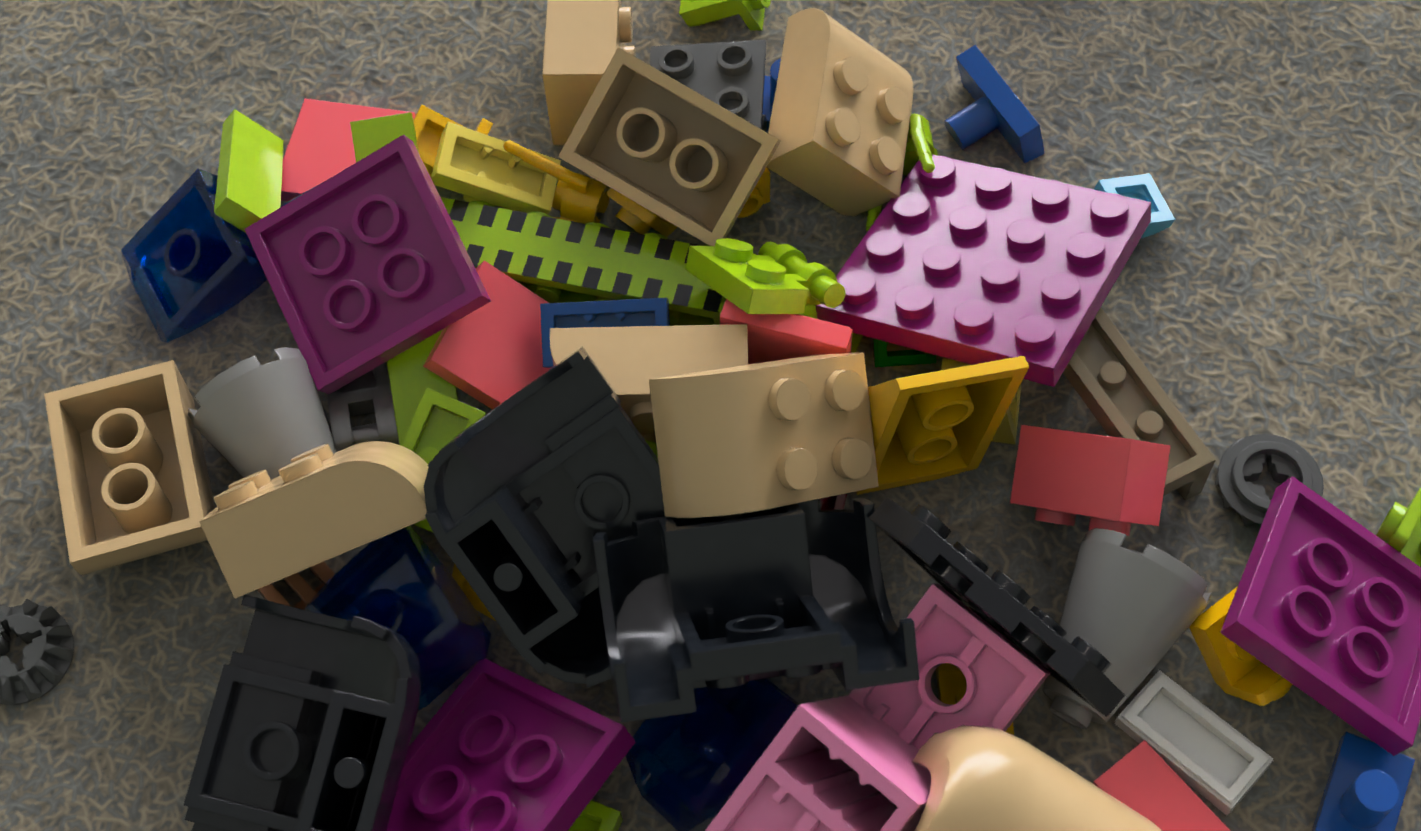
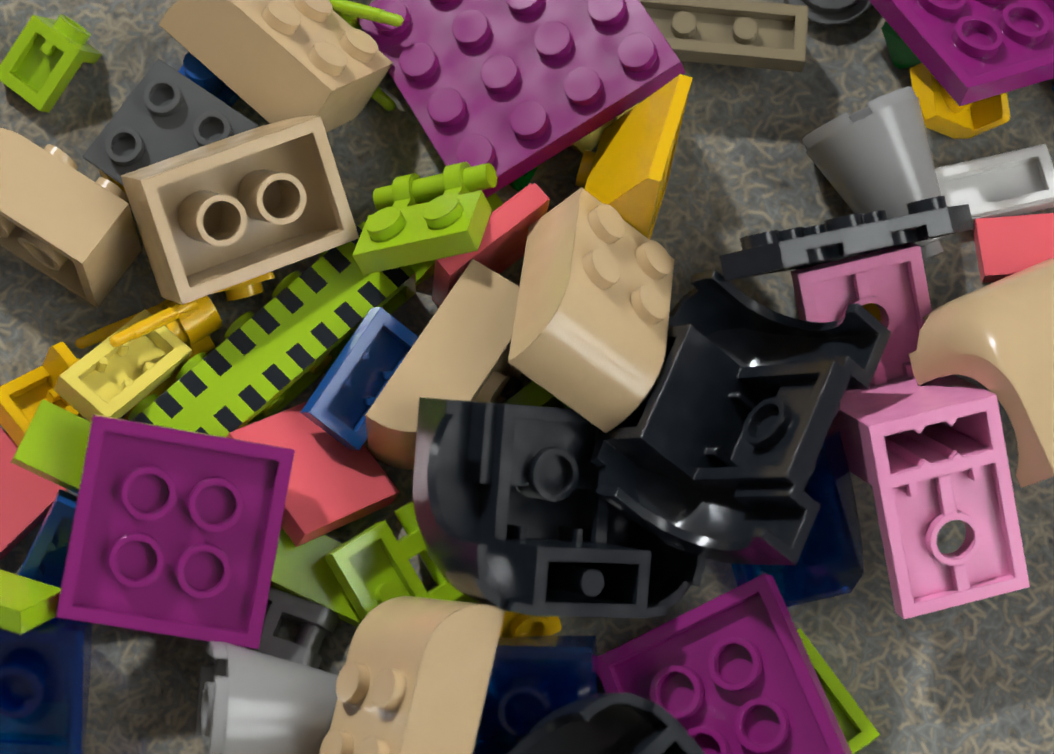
camera: 65 degrees left, 10 degrees up
coral brick [1010,425,1171,536] -> none

